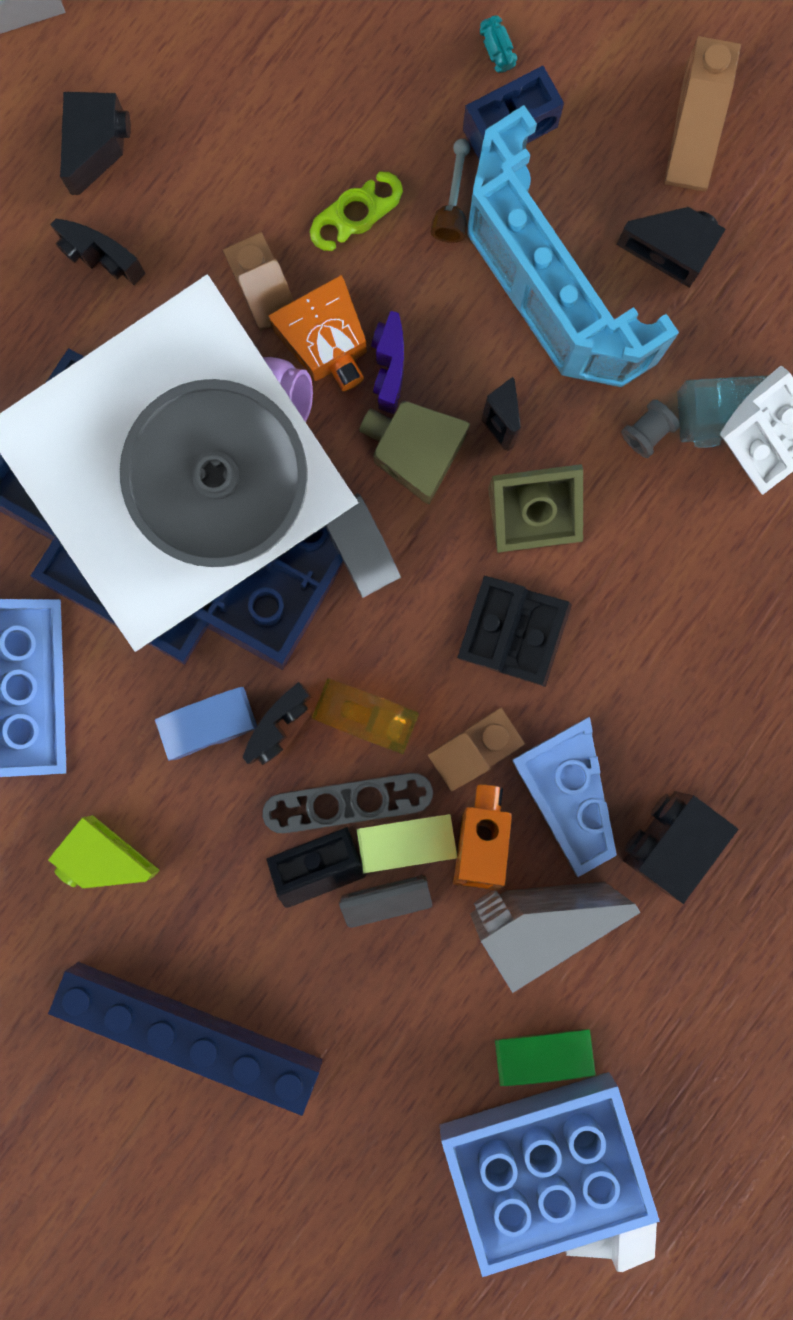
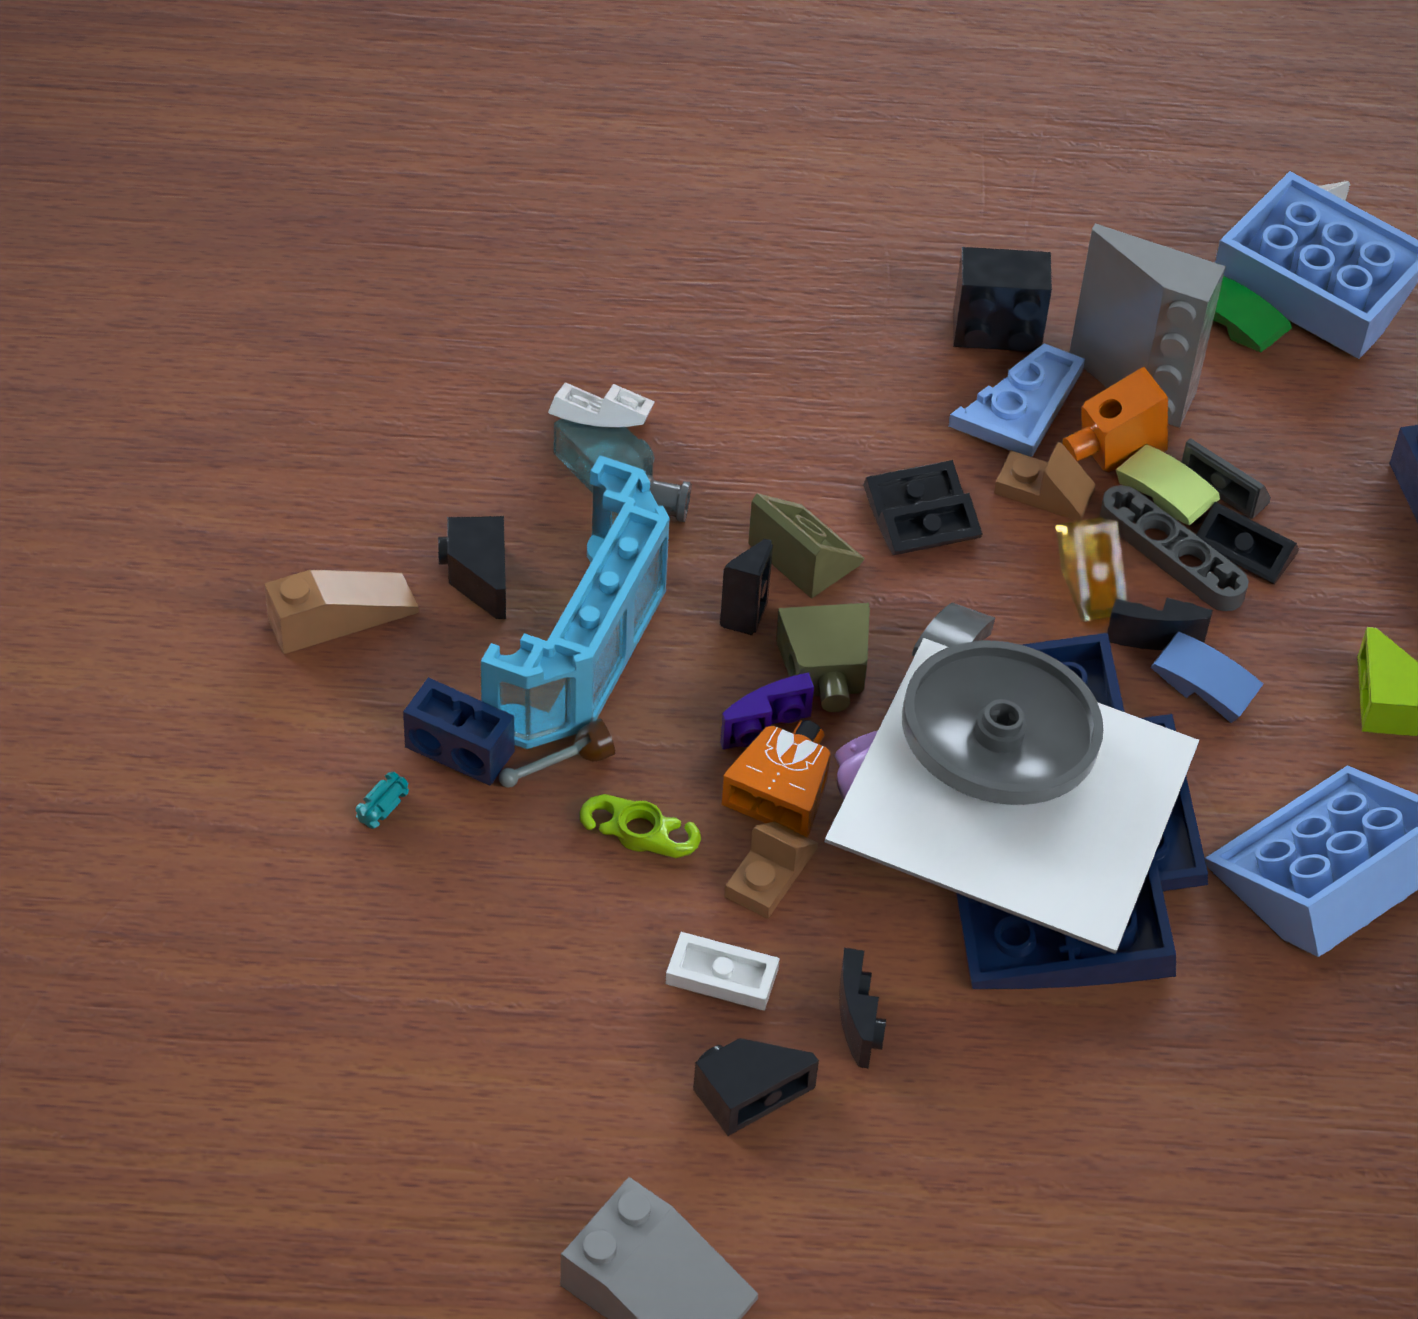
camera: 130 degrees left, 35 degrees down
none -> white plate [665,932,780,1011]

